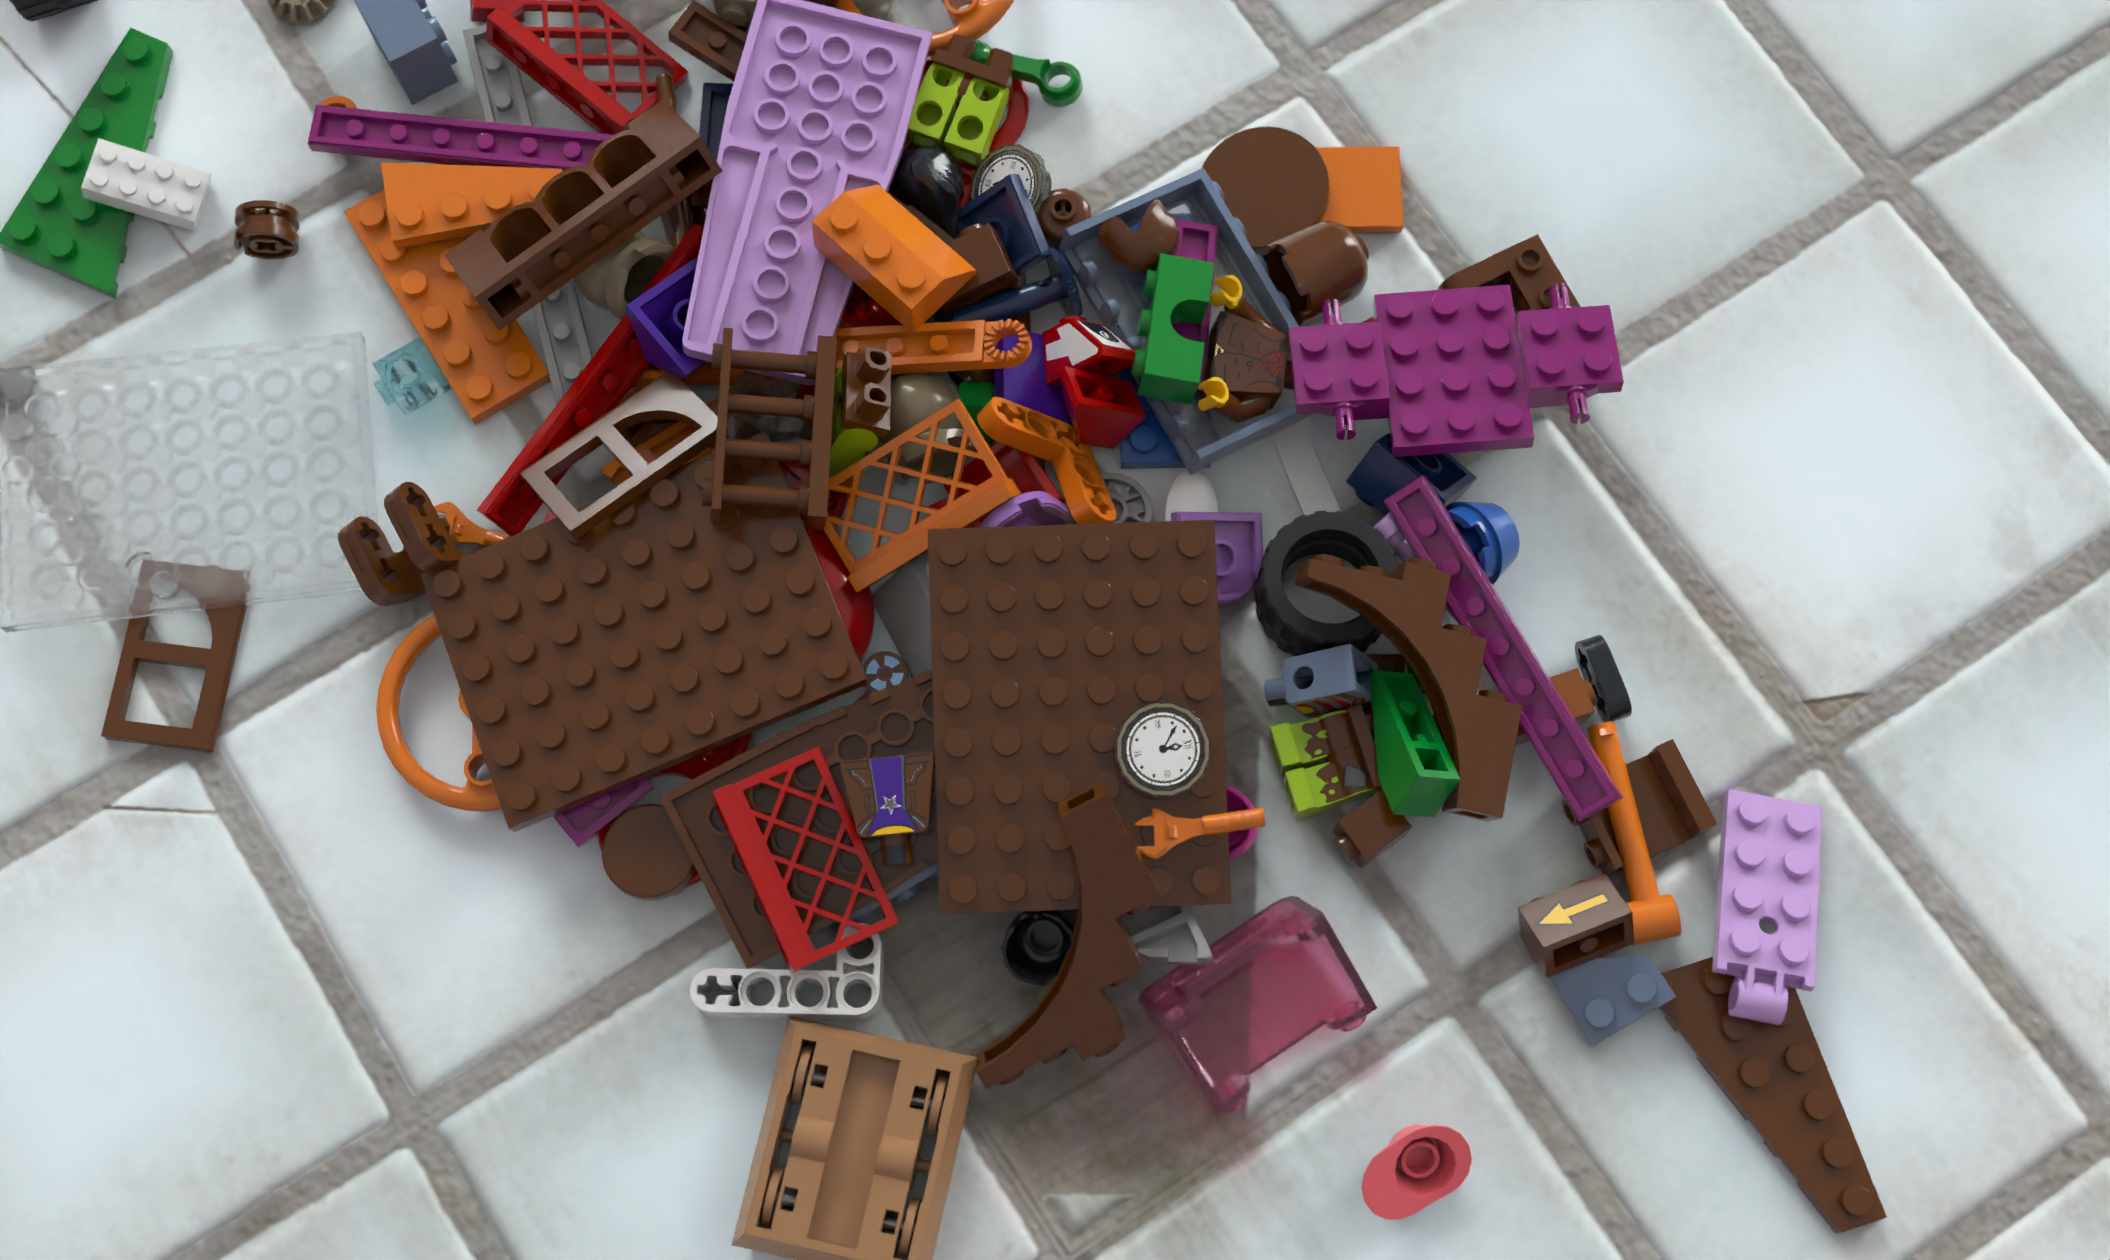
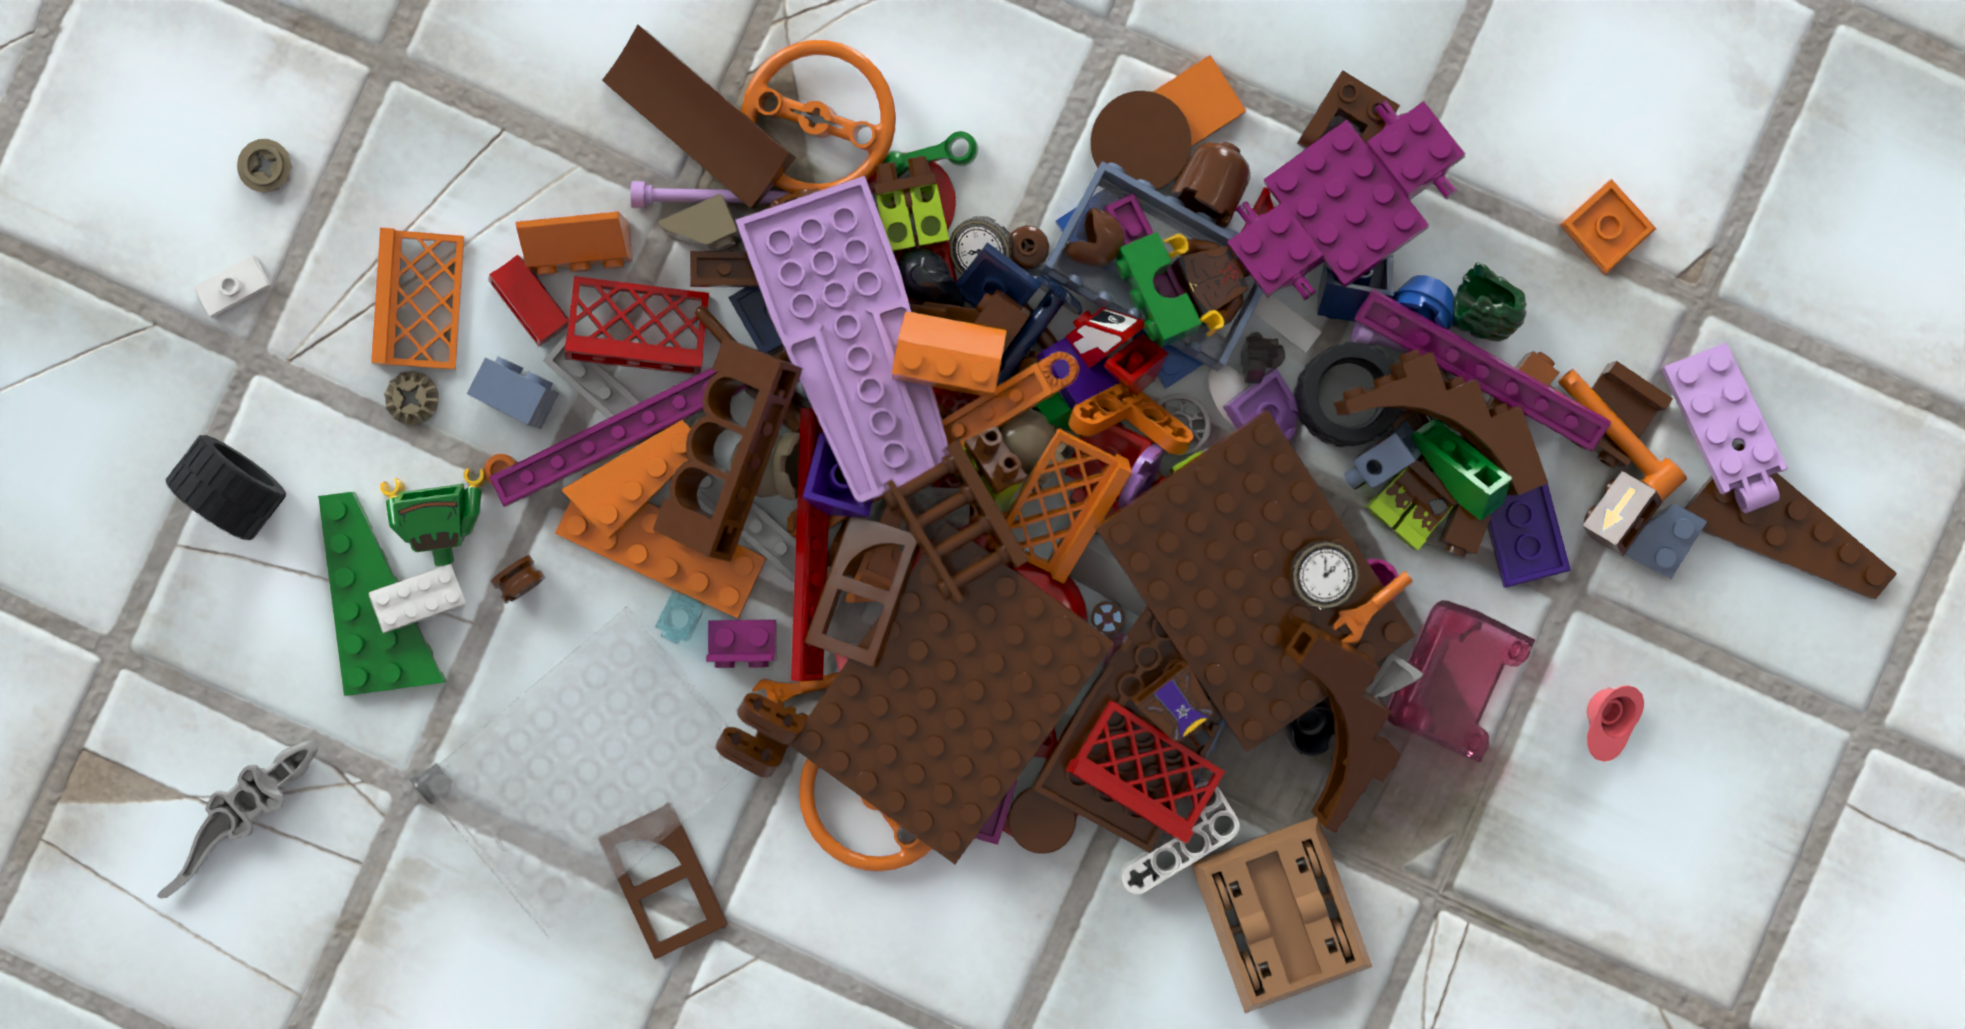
camera: 30 degrees left, 15 degrees up
black beam [1575,635,1632,722] -> none
none -> green torso [380,468,486,566]
none -> magenta bracket [706,619,777,668]
none -> clear smoke piece [1240,331,1285,384]
none -> dark green hair [1452,262,1527,342]
none -> dark purple tile [1487,483,1571,588]
none -> orange tile [1559,179,1657,274]

